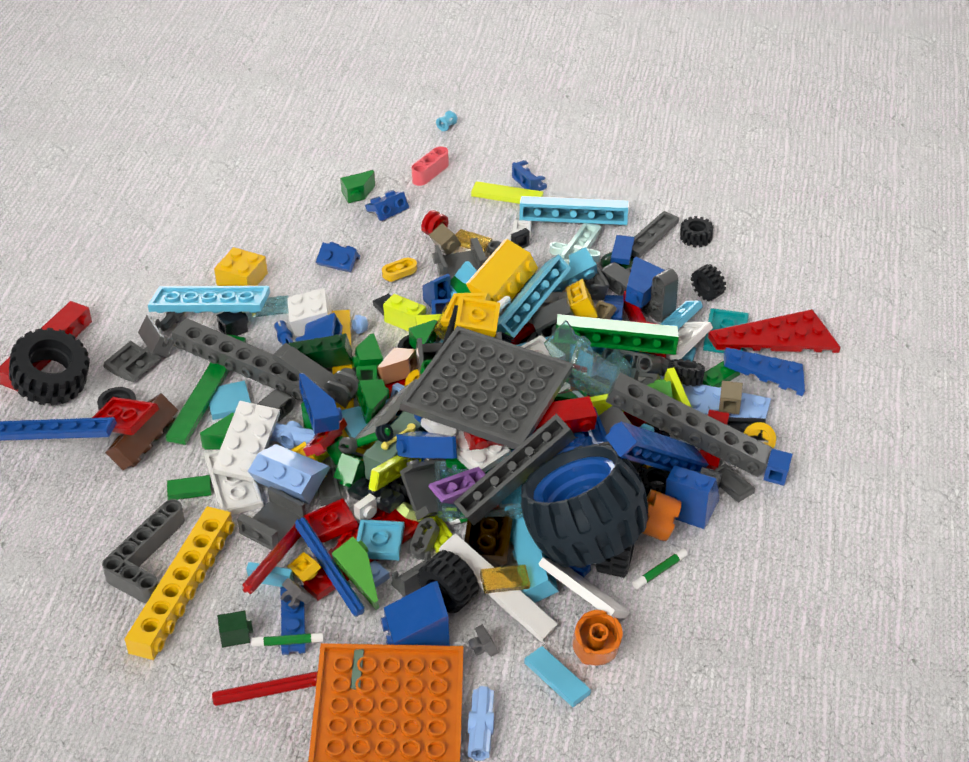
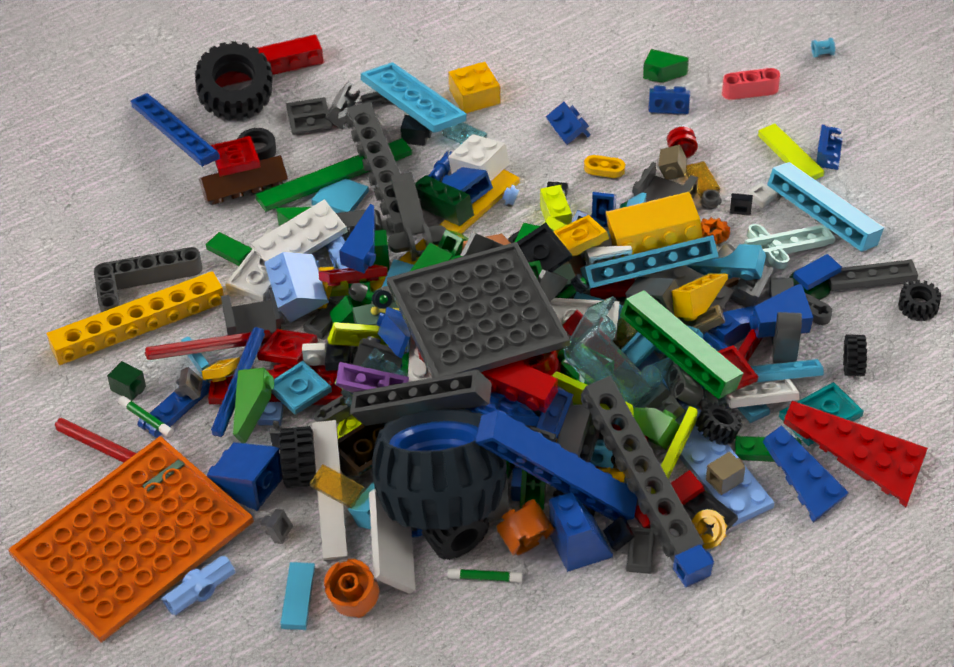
camera: 45 degrees right, 5 degrees up
green slope [352,333,383,368] -> none
yellow plate [454,296,500,337] -> none

